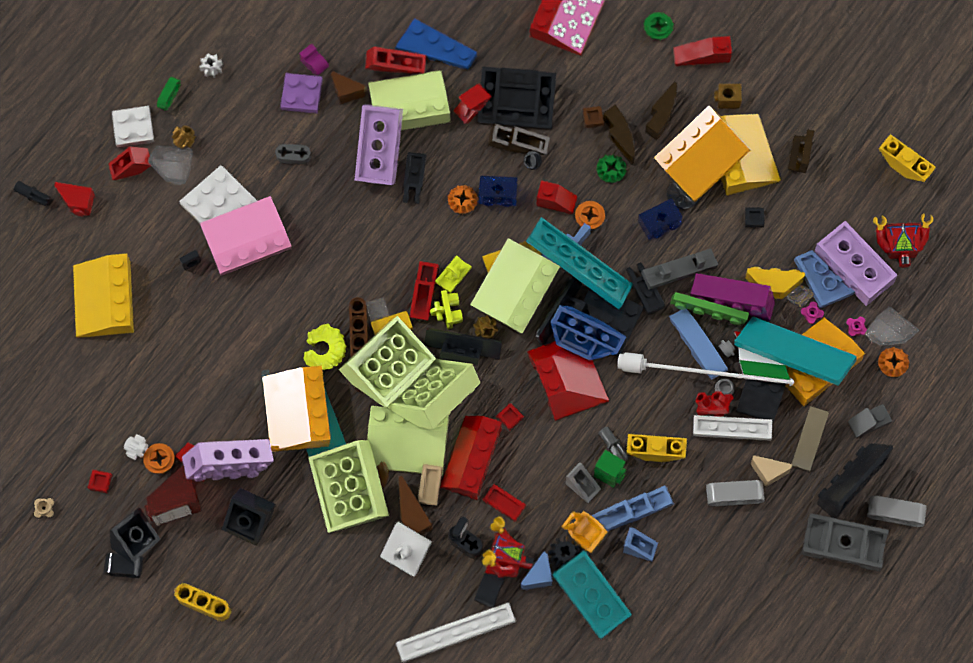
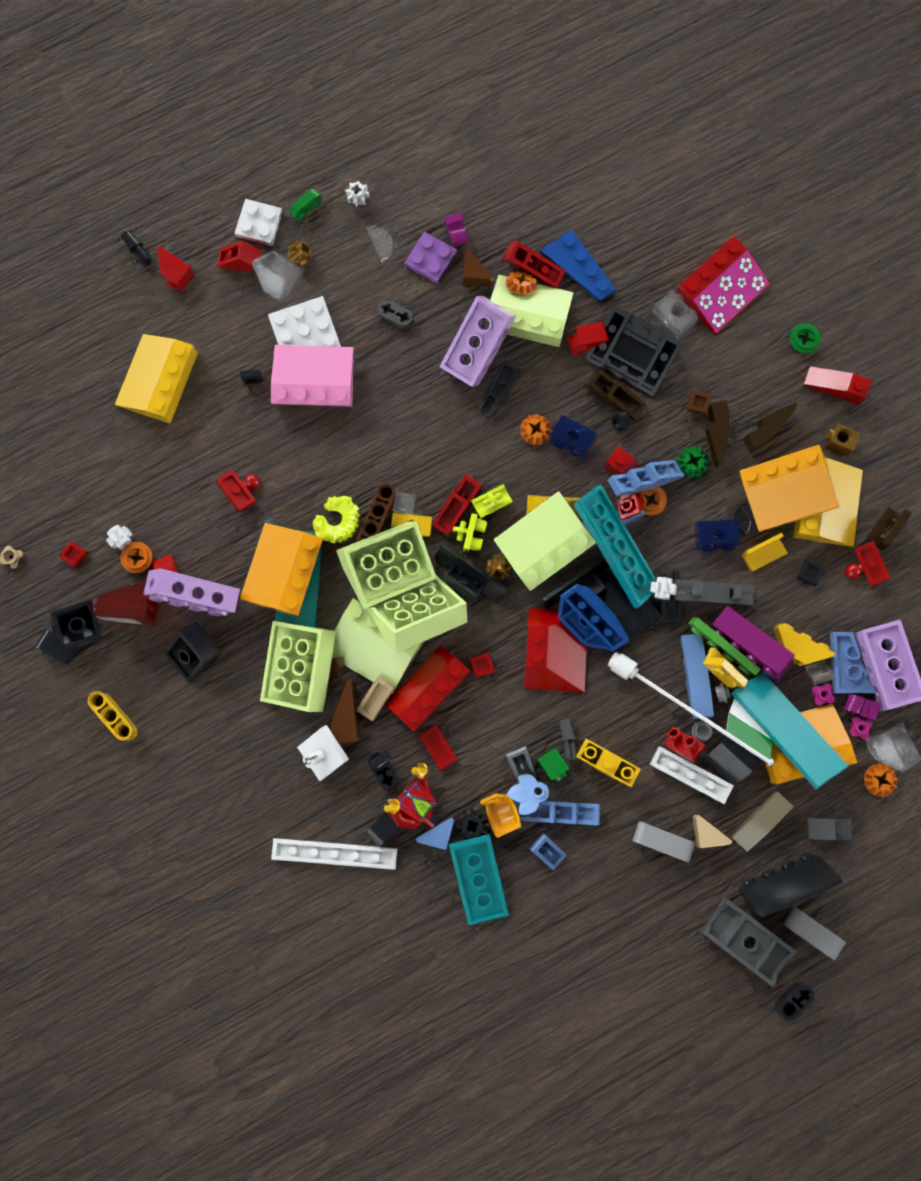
camera: 25 degrees right, 10 degrees up
none -> red plate [216,470,260,513]
none -> clear tile [366,225,393,263]
none -> orange gear [506,271,536,295]
none -> light blue plate [507,774,549,815]
none -> medium blue slope [607,460,685,497]
none -> red slope [617,492,644,520]
none -> white gear [650,577,677,600]
none -> clear brick [652,290,698,340]
none -> yellow bracket [703,647,748,688]
none -> yellow panel [742,533,788,572]
none -> black beam [775,982,815,1021]
none -> magenta leg [844,694,881,721]
none -> red plate [845,541,890,586]

